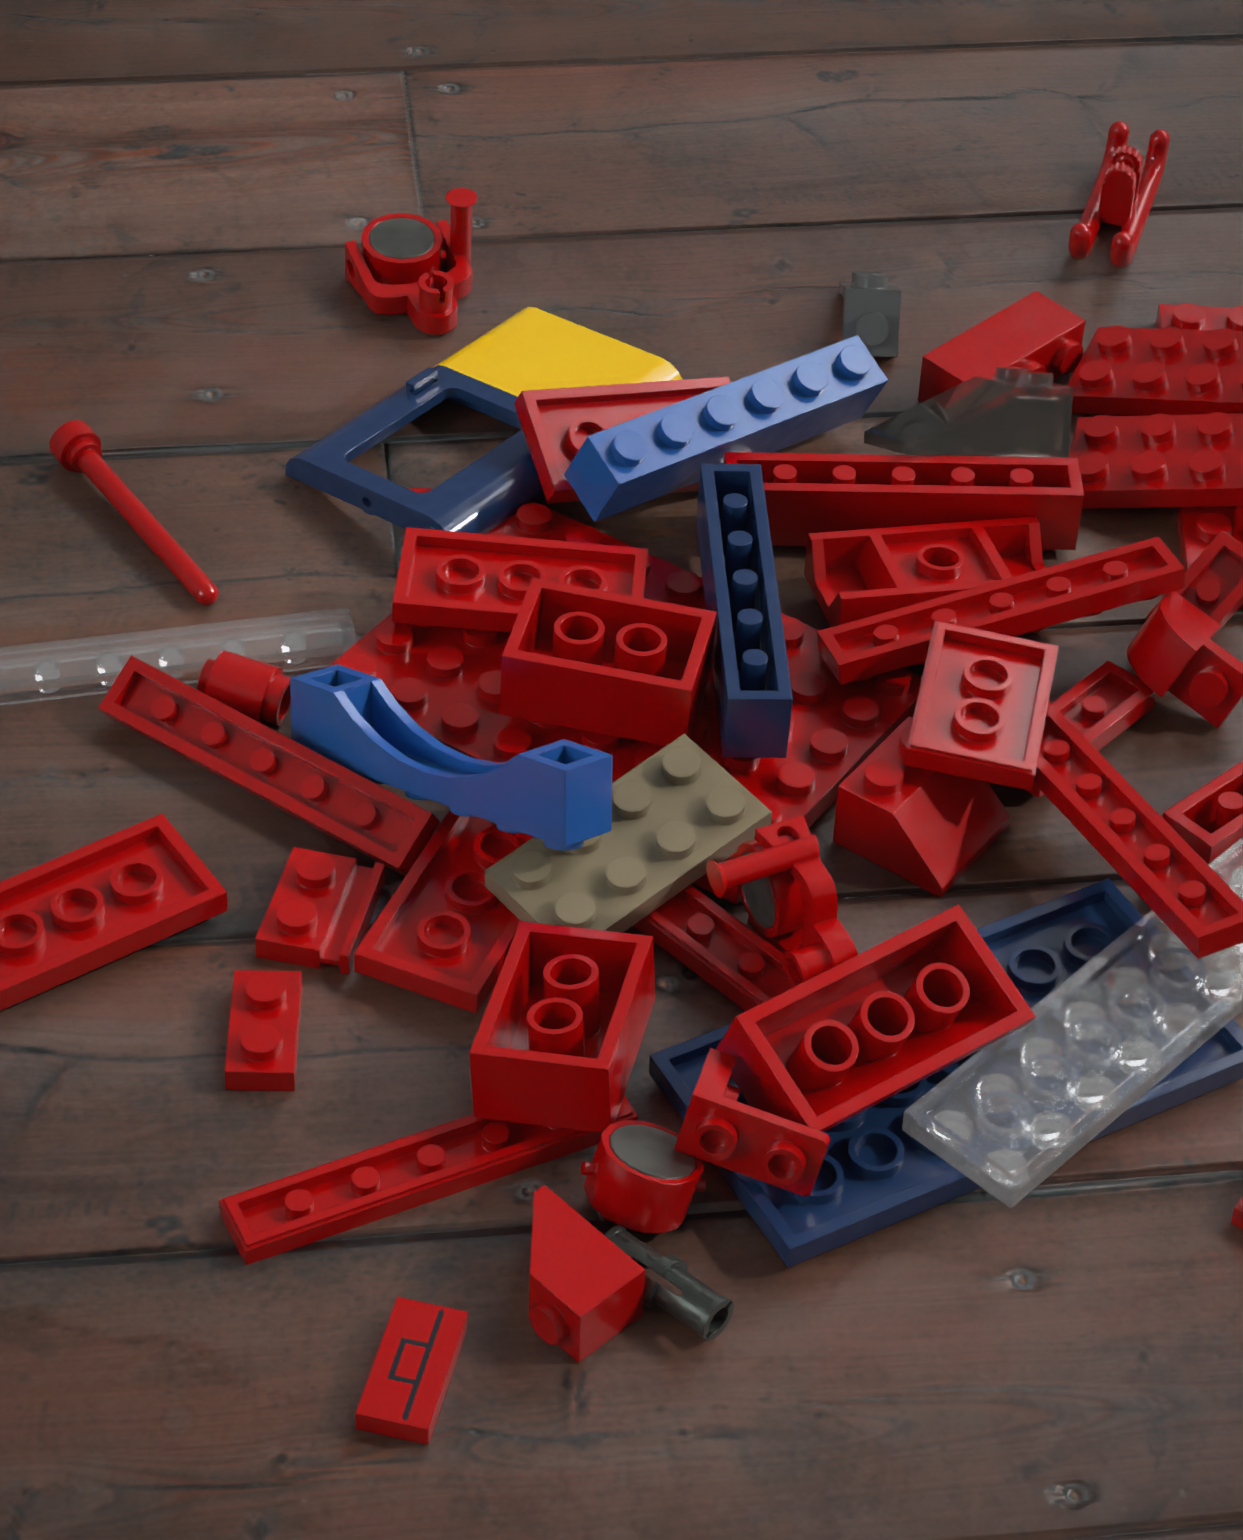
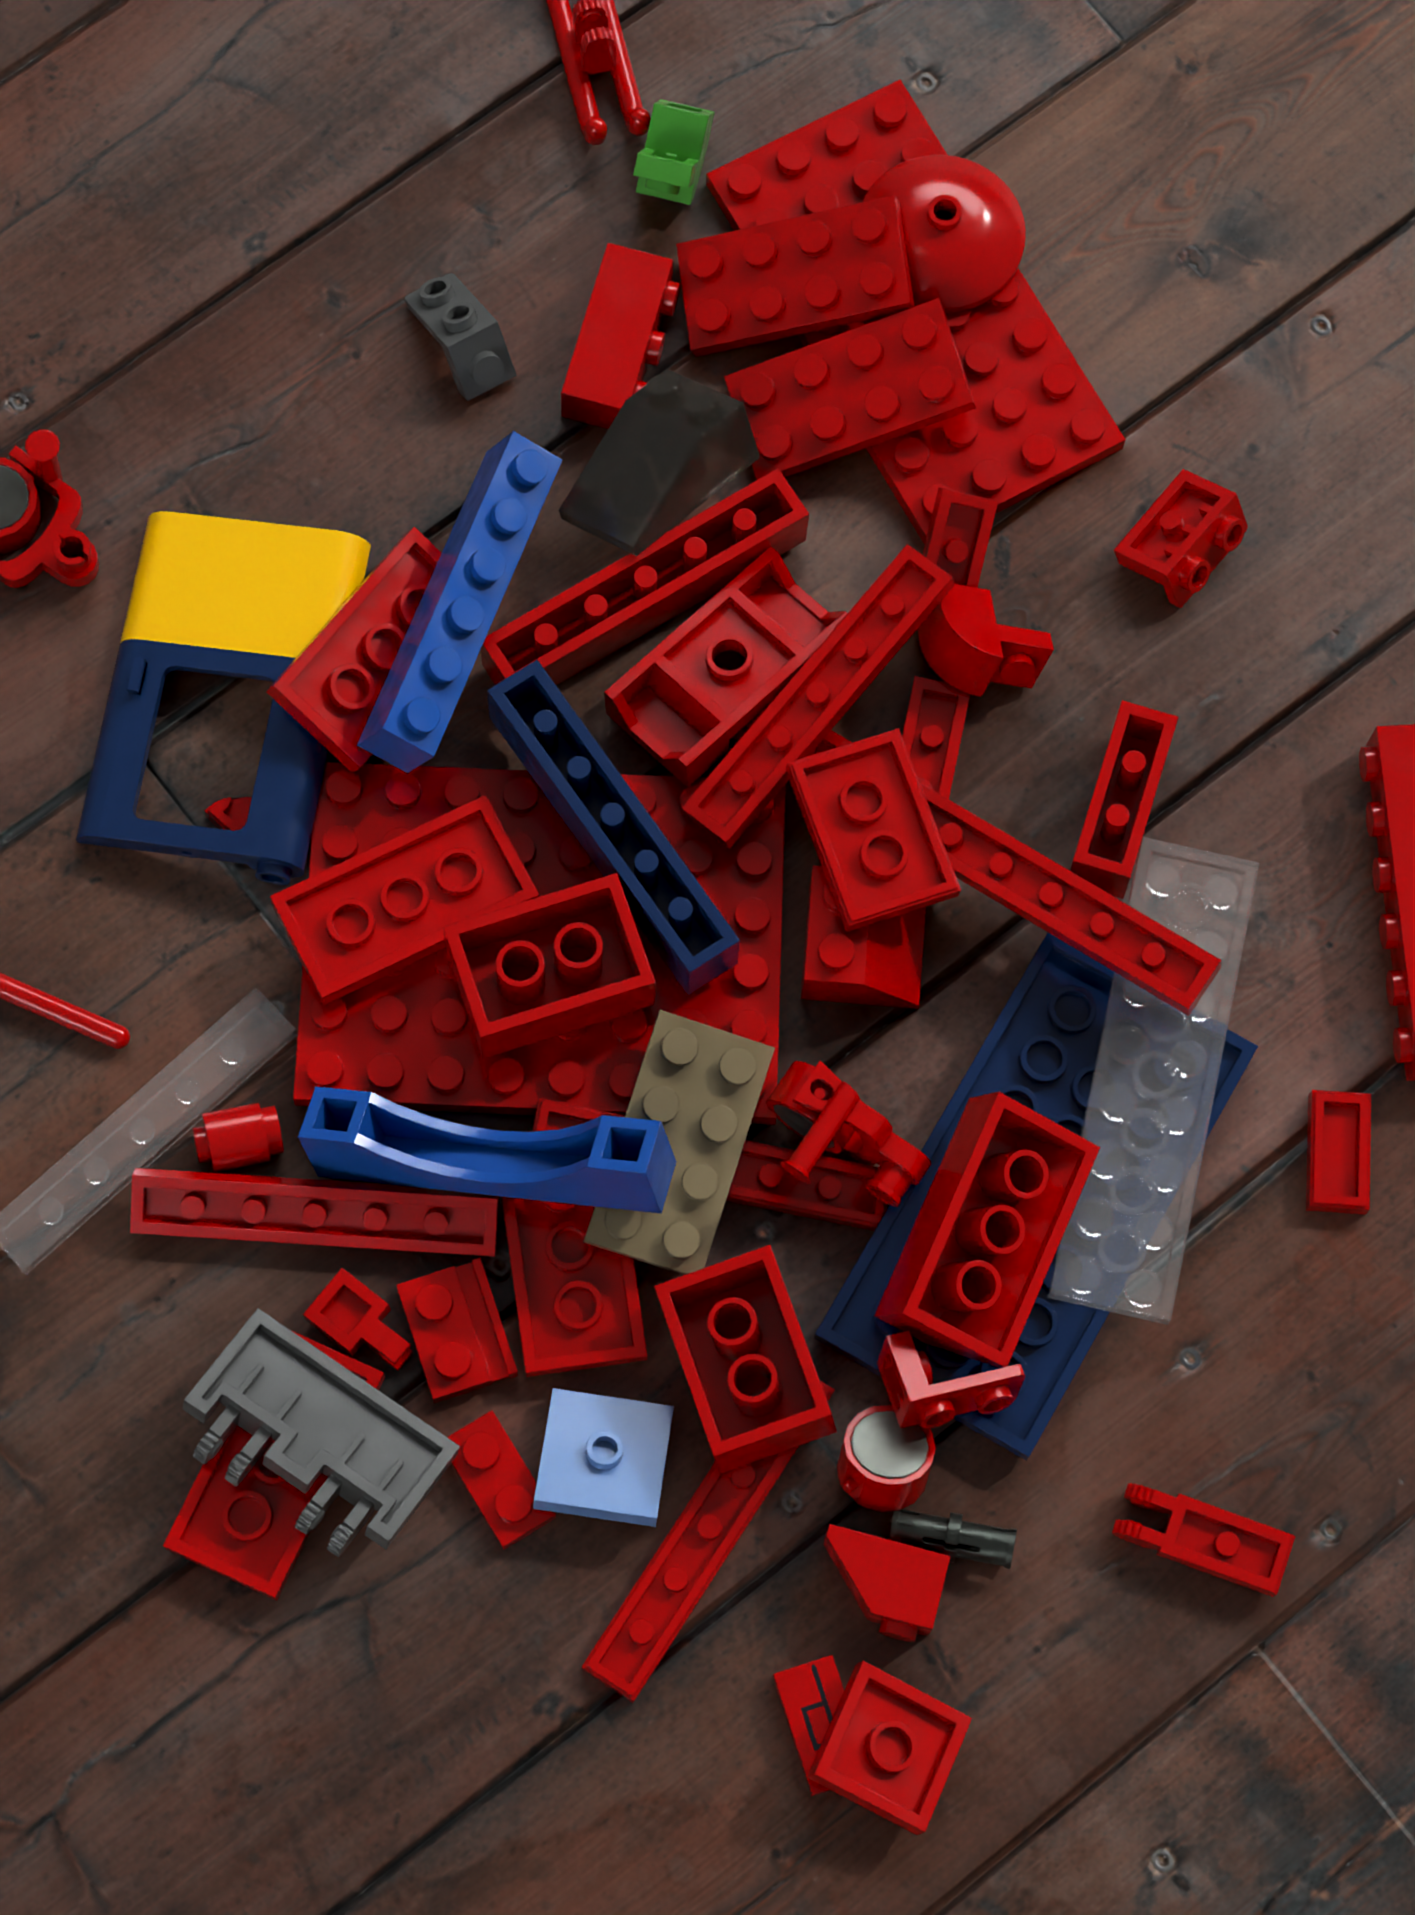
camera: 35 degrees left, 30 degrees up
none -> dark grey hinge [183,1308,460,1557]
none -> red plate [303,1268,414,1371]
none -> medium blue plate [533,1388,674,1527]
none -> bright green brick [633,99,715,205]
none -> red plate [807,1661,972,1835]
none -> red hinge [1112,1483,1295,1597]

